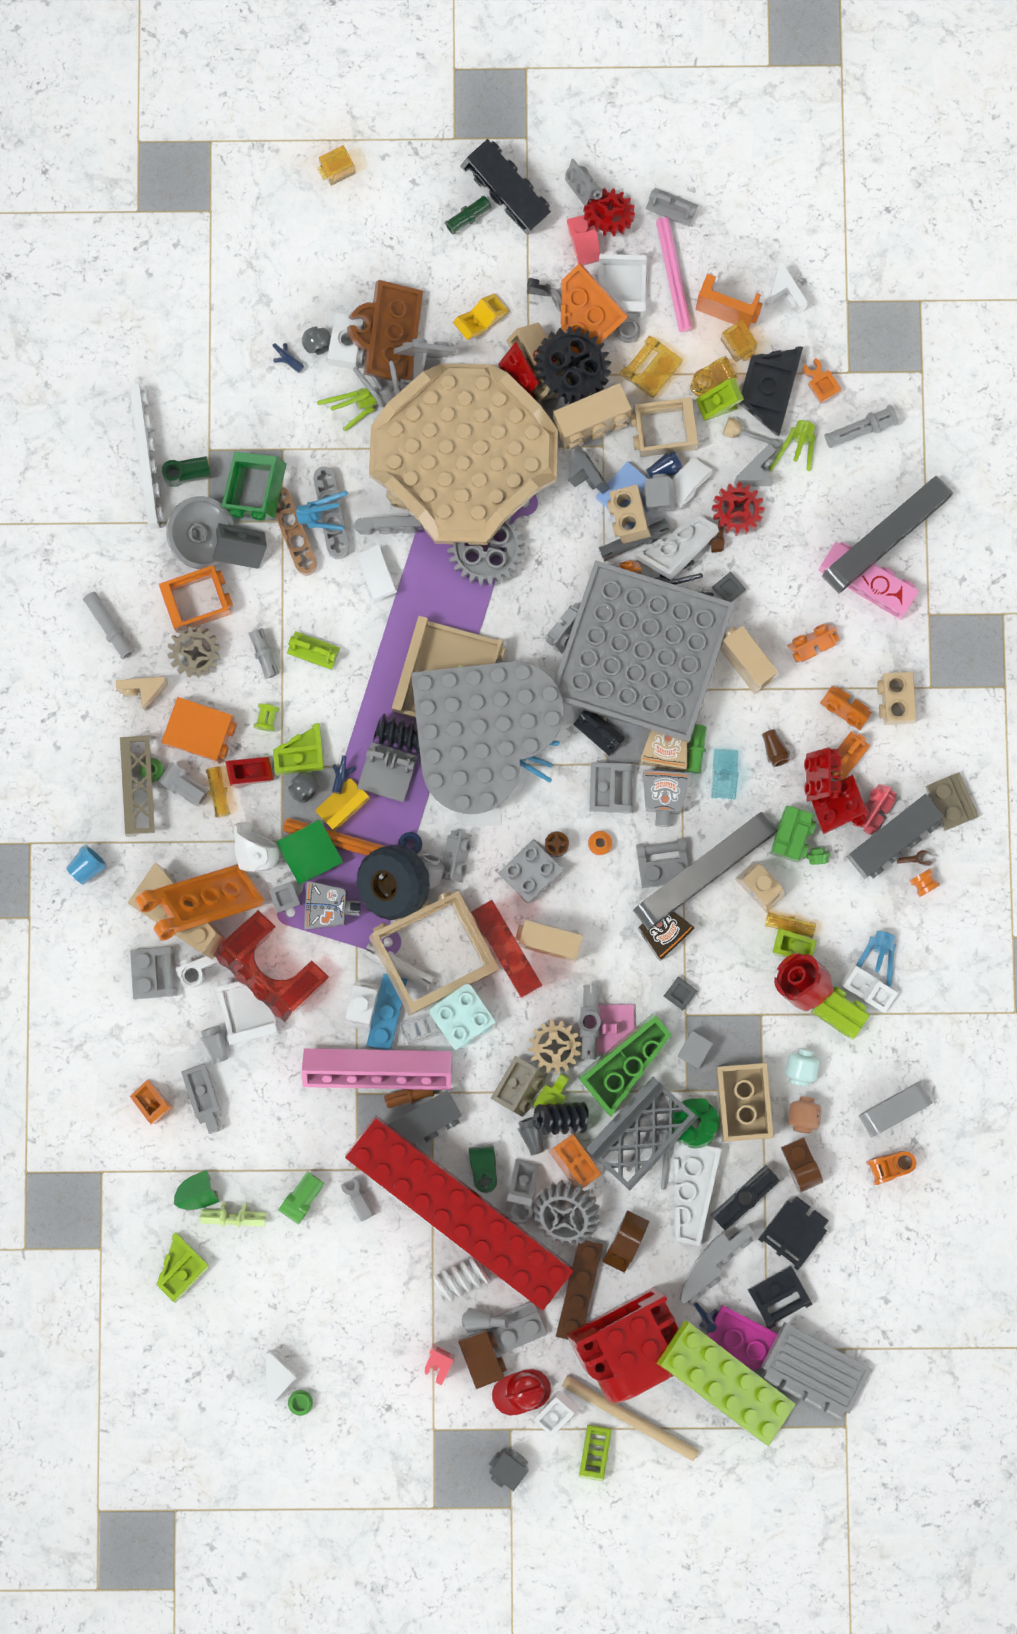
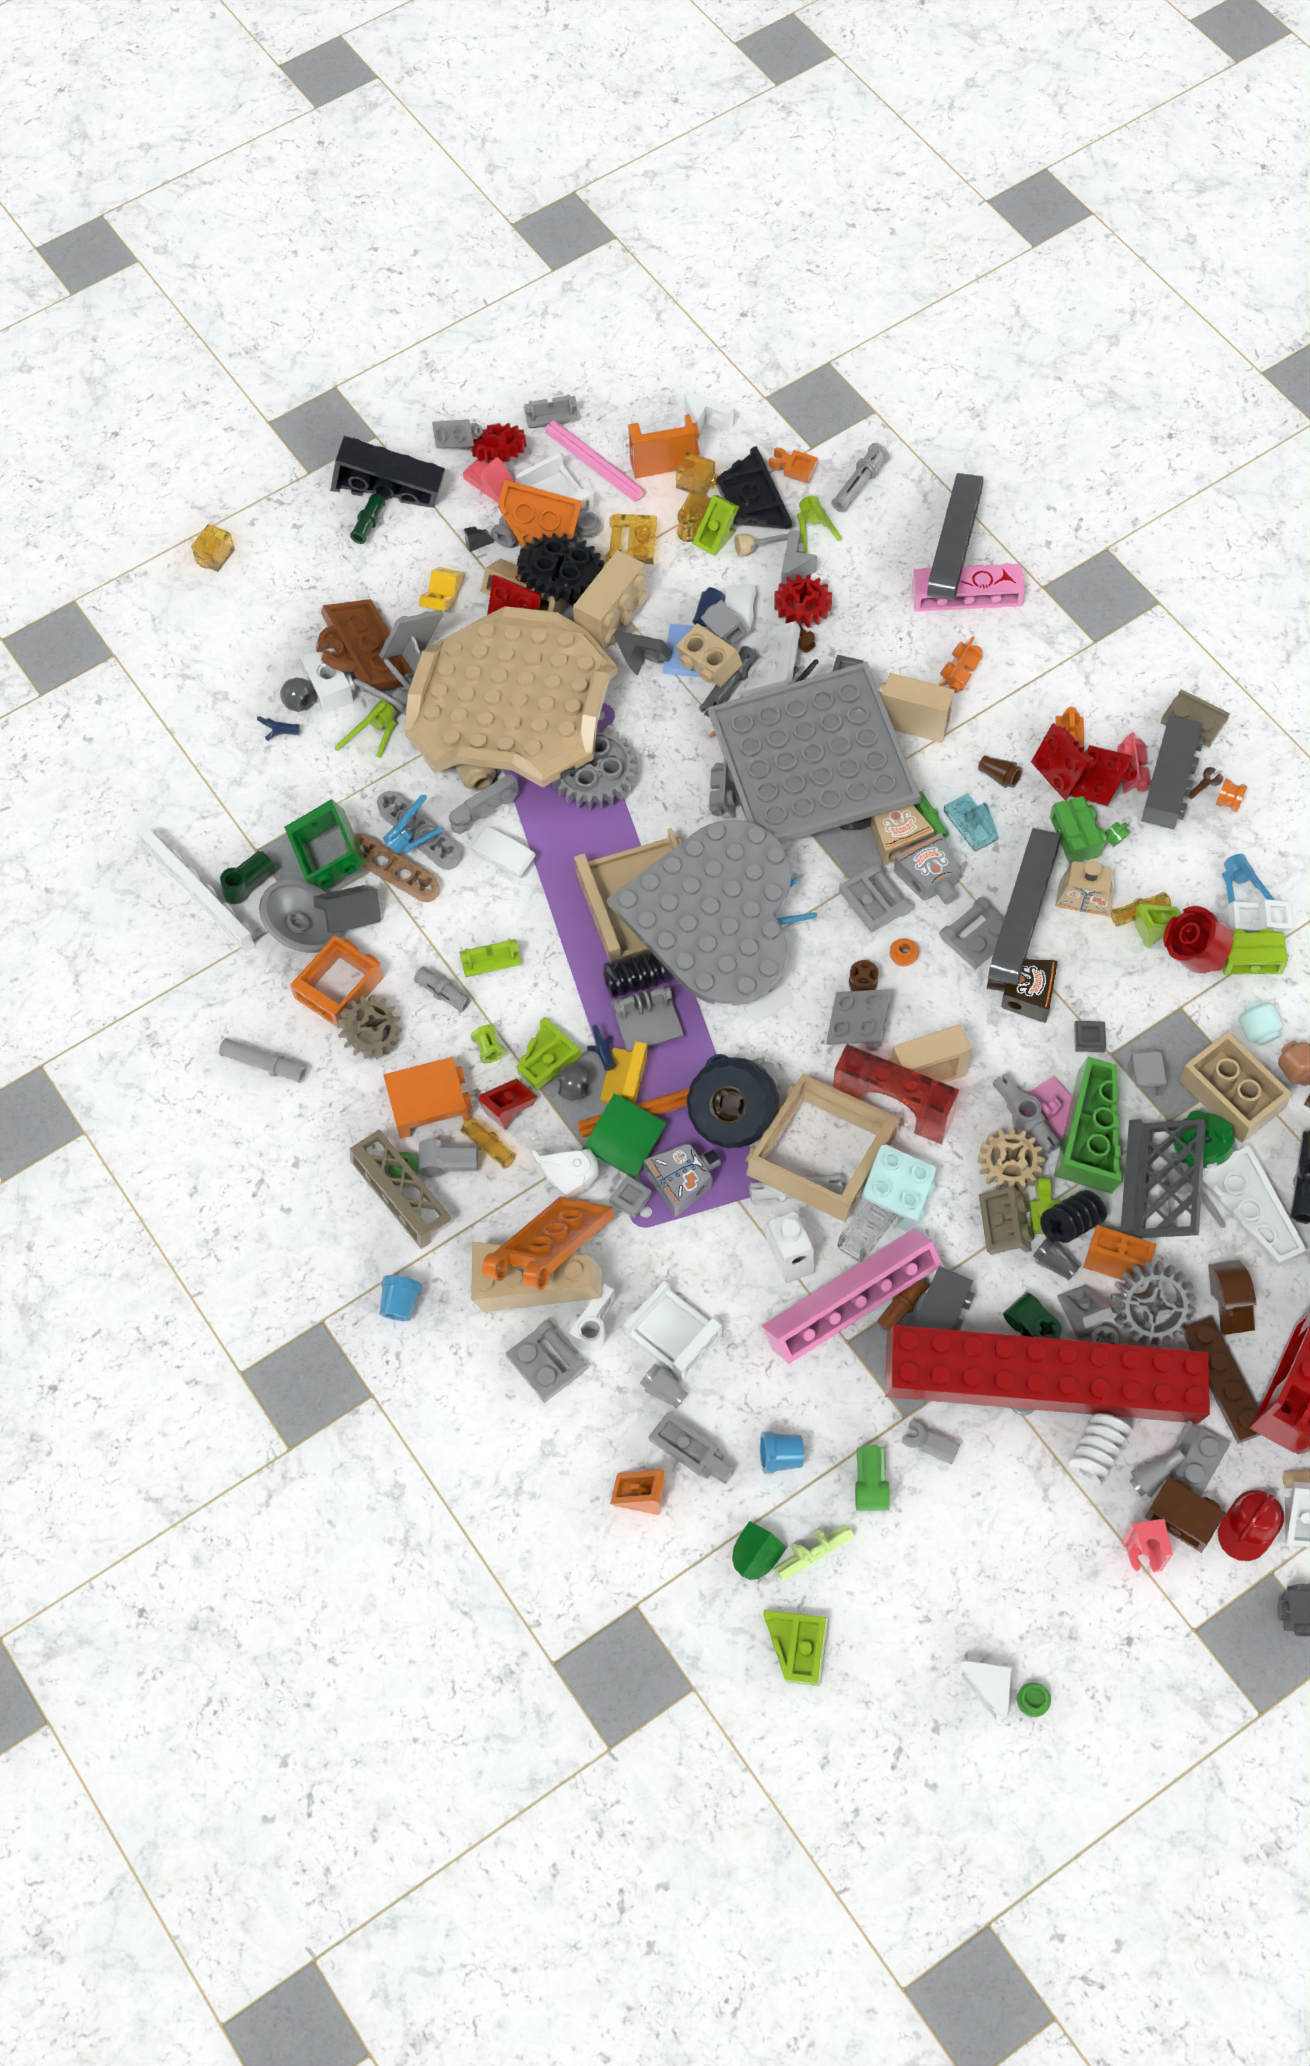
camera: 35 degrees left, 20 degrees down
tan slope [116,676,168,710] -> none
clear red arch [214,910,329,1022] -> none
dark azure plate [366,974,408,1050] -> none
light grey hinge [442,830,472,883] -> none
black hinge [573,710,625,756] -> none
tan window [630,397,698,457] -> none
orange hinge [820,686,872,730] -> none
tan brick [877,672,916,725] -> none
none -> dark azure piece [760,1431,804,1474]

